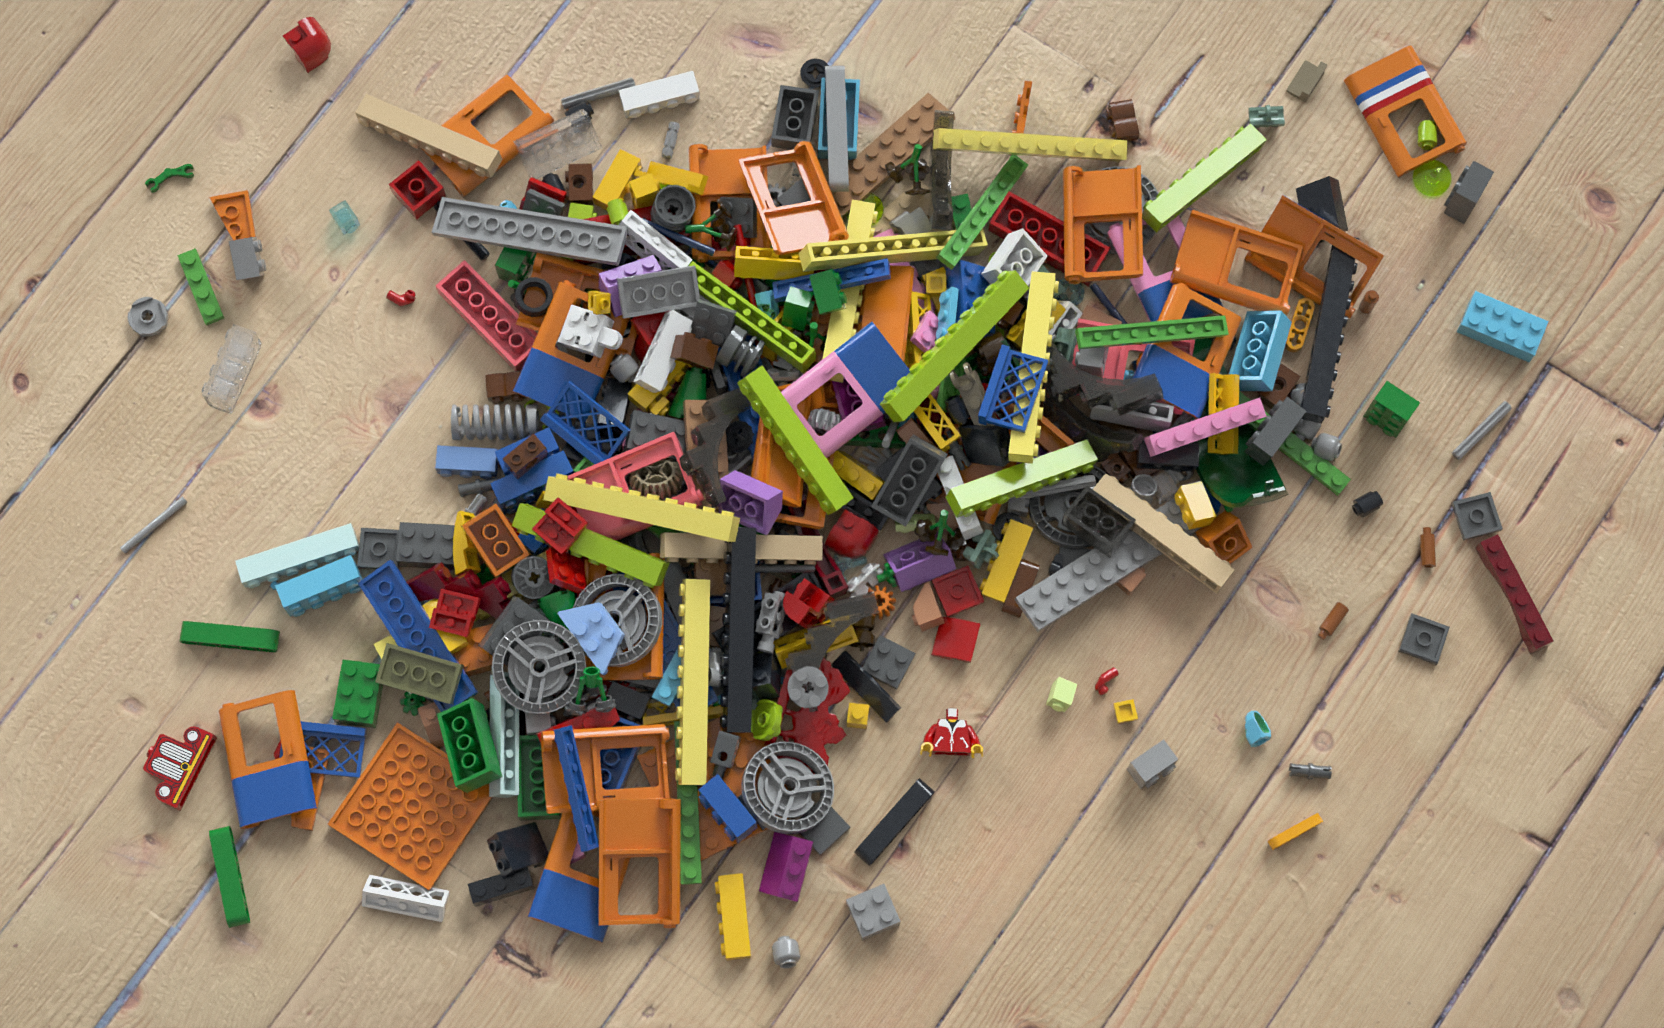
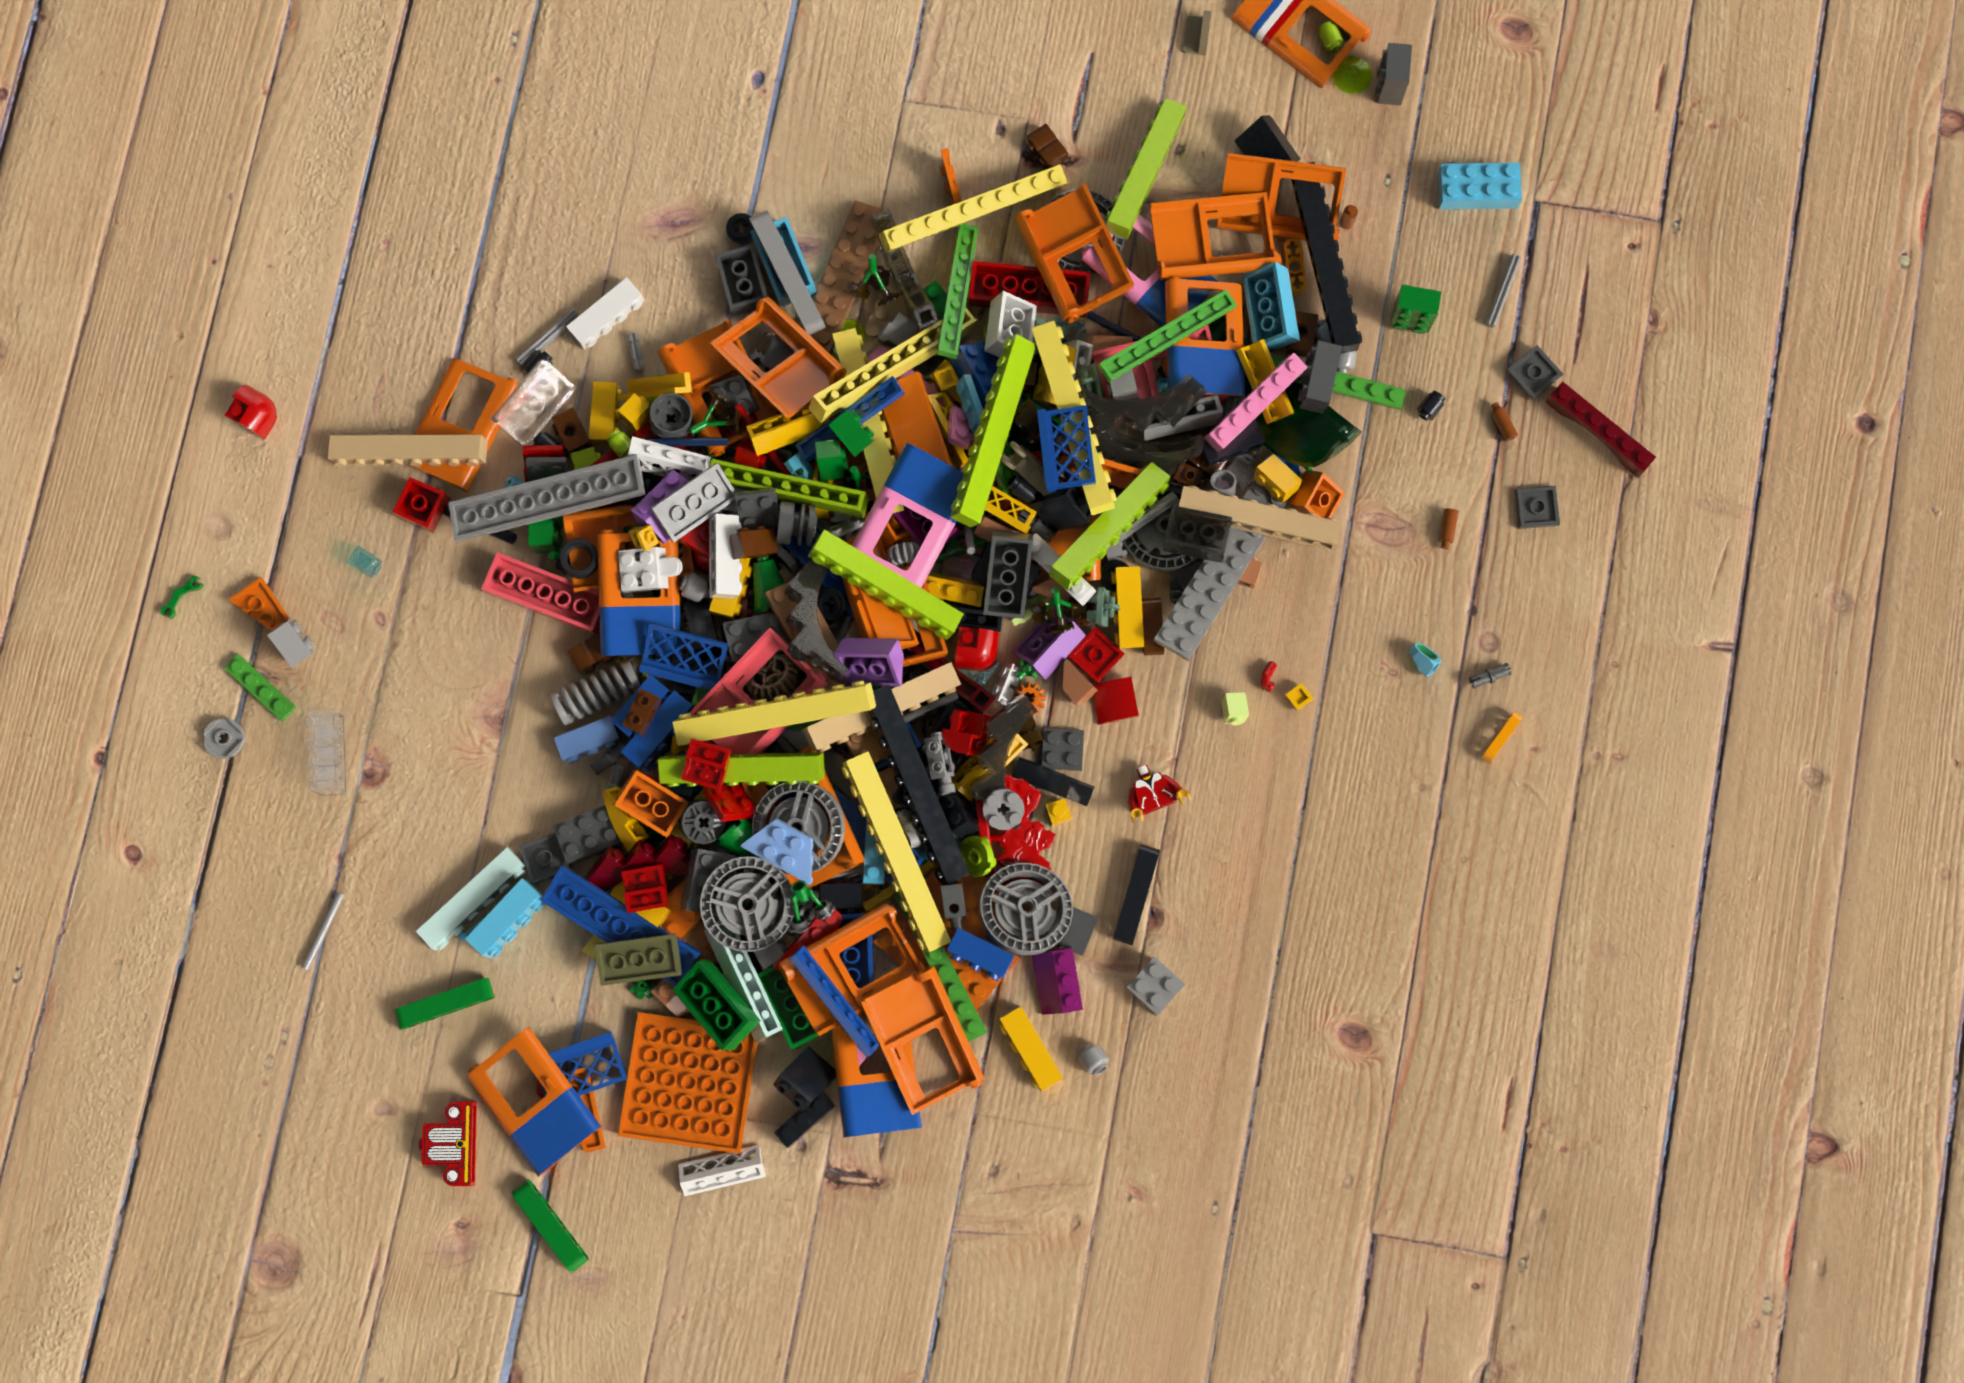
camera: 15 degrees left, 5 degrees up
green brick [332,659,383,728] -> none
red arm [386,290,416,306] -> none
yellow plate [650,396,669,416] -> none
light grey brick [1127,740,1178,789] -> none
sand green hips [1248,105,1285,128] -> none
light grey head [1311,433,1342,461] -> none

